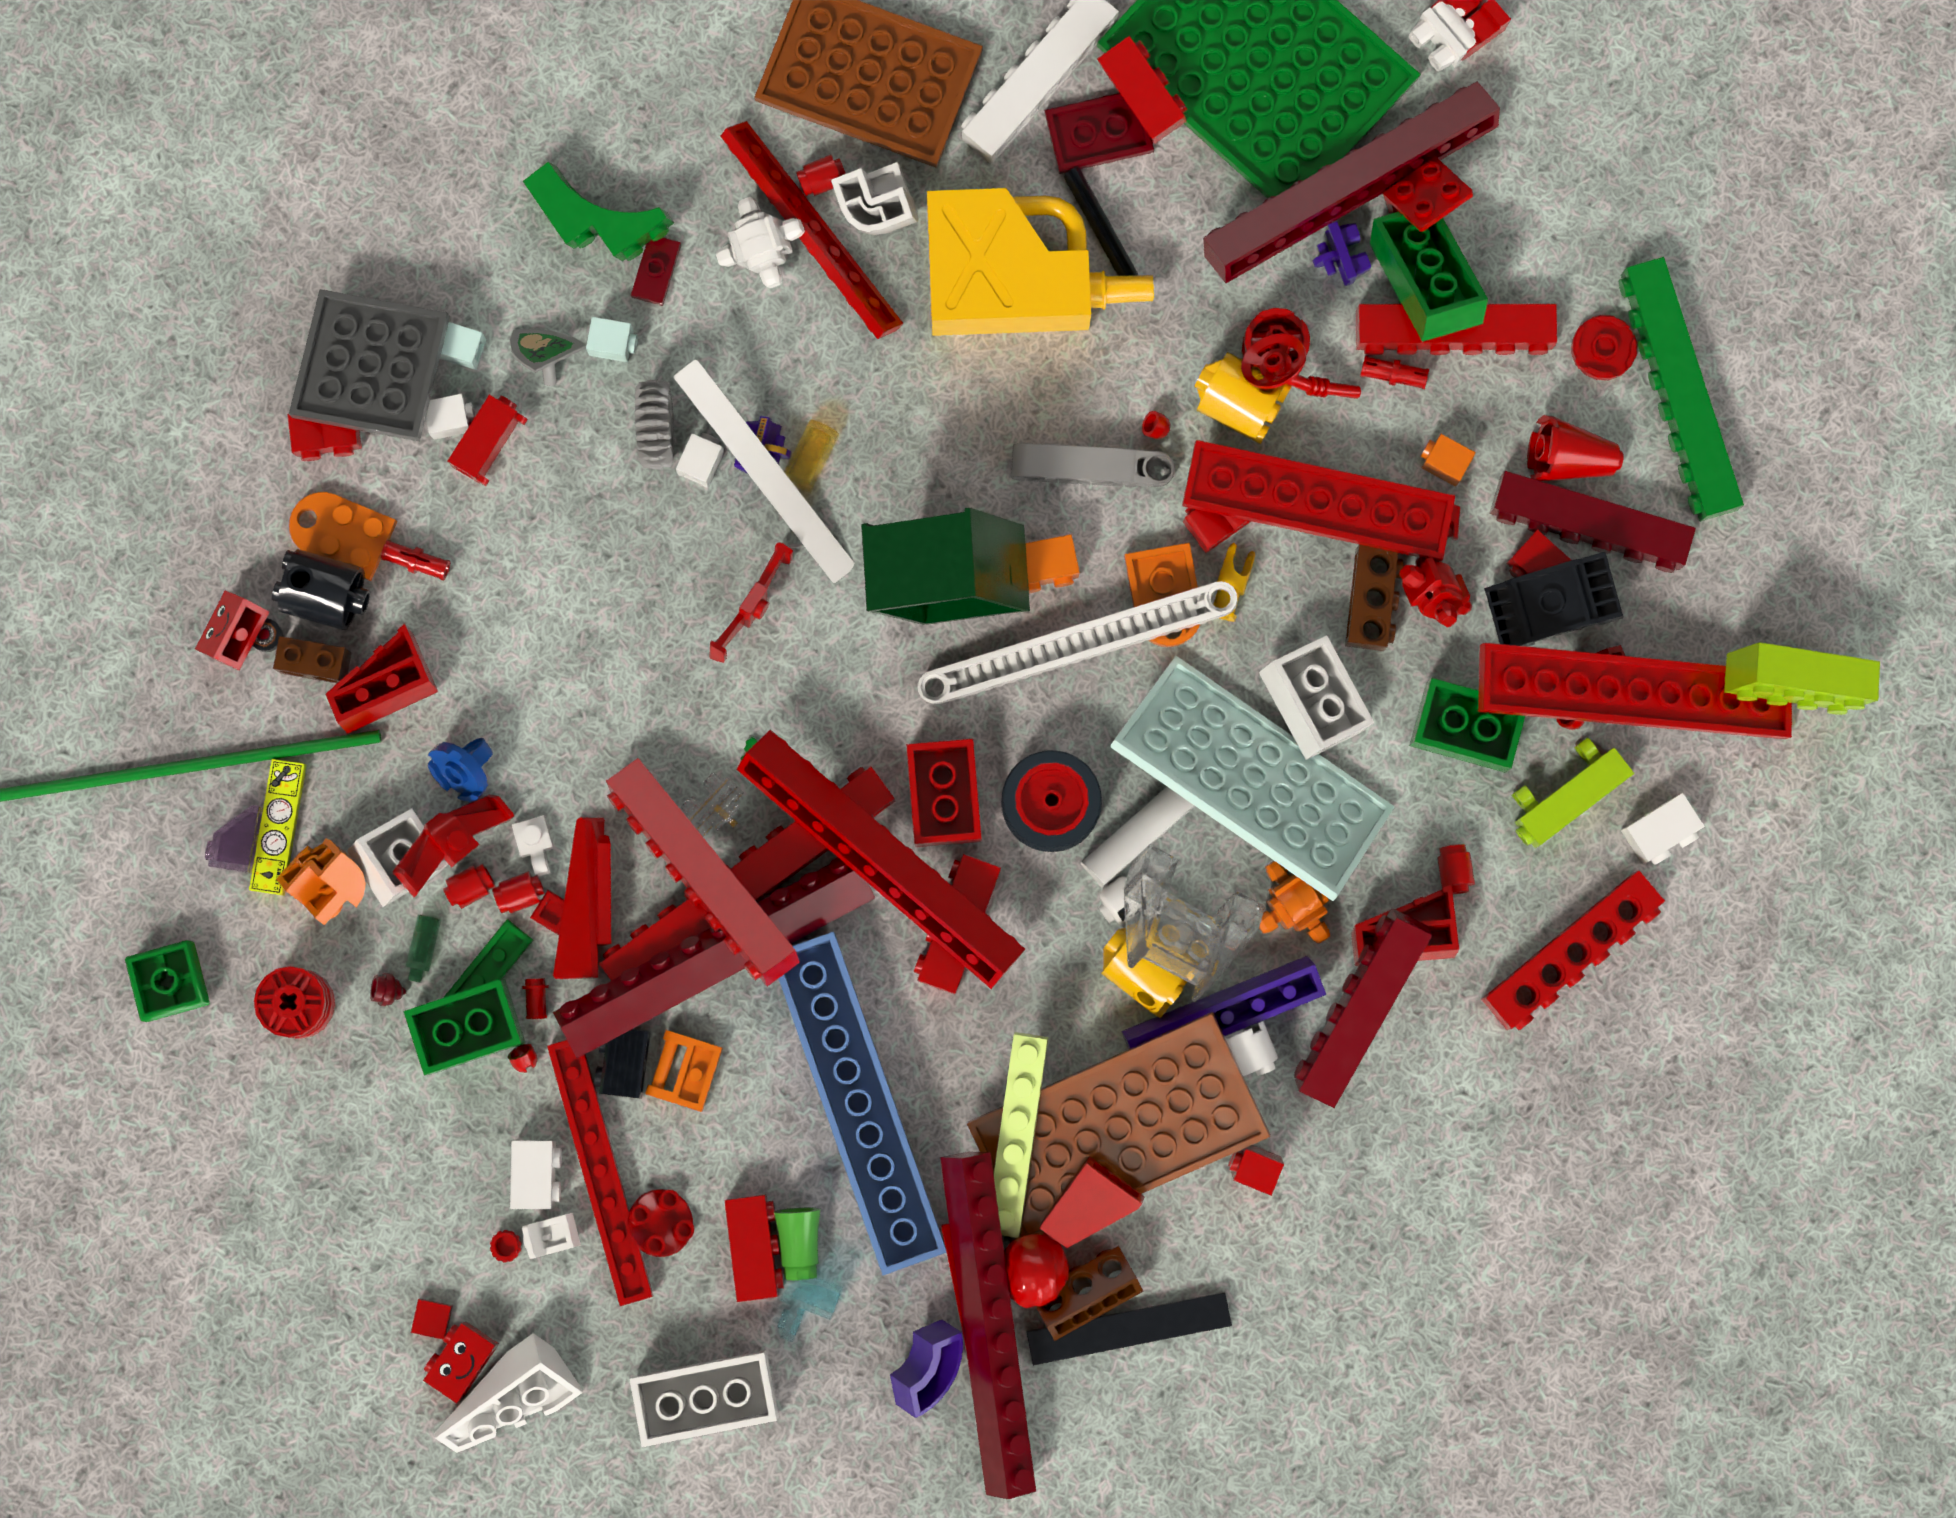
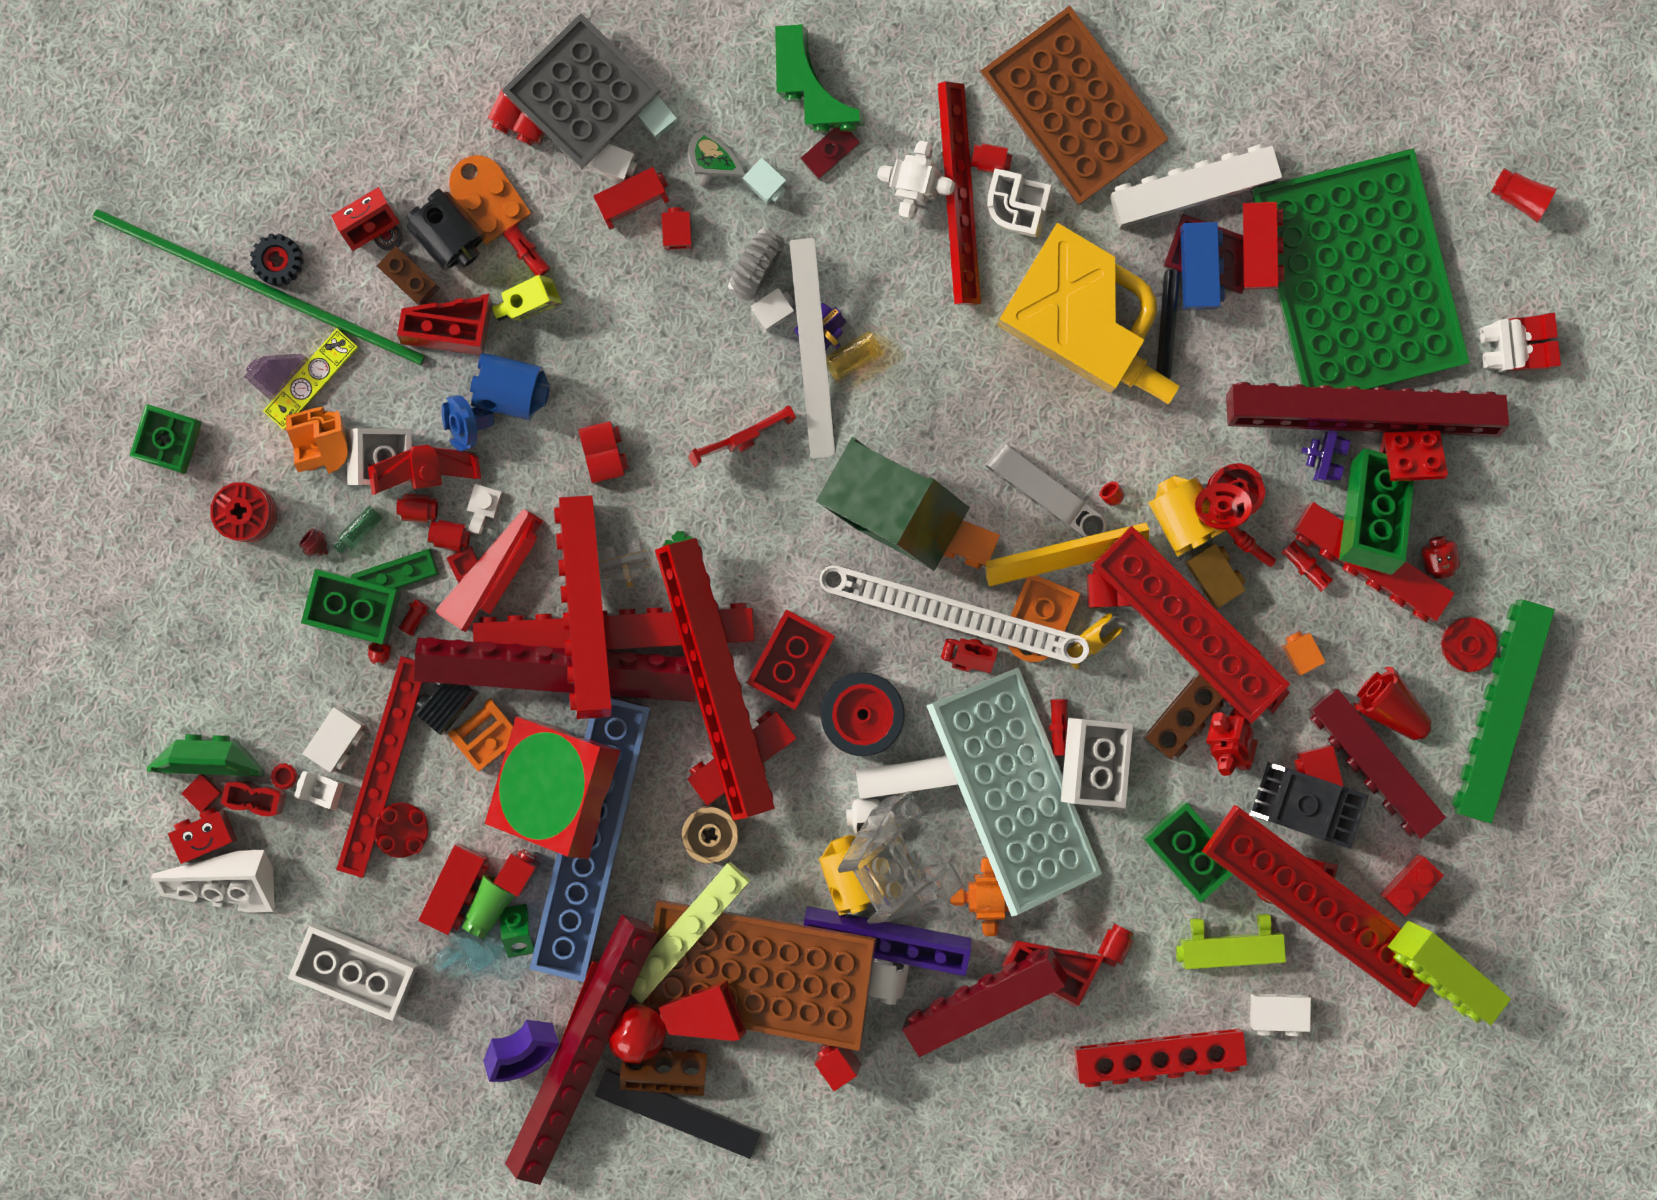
camera: 35 degrees right, 5 degrees up
none -> green wedge [147,734,264,777]
none -> red brick [221,780,286,816]
none -> black bush [250,234,304,286]
none -> blue cylinder [470,353,550,421]
none -> tile [484,716,621,859]
none -> neon yellow torso [492,275,562,322]
none -> red brick [493,849,540,897]
none -> green bracket [500,904,535,958]
none -> red brick [578,421,629,484]
none -> red brick [662,207,692,250]
none -> tan brick [682,806,739,864]
none -> red piece [940,638,998,674]
none -> yellow tile [986,523,1149,586]
none -> red pin [1049,699,1068,756]
none -> blue brick [1180,222,1225,310]
none -> pearl gold brick [1184,543,1246,609]
none -> red brick [1379,854,1444,916]
none -> red head [1421,536,1460,579]

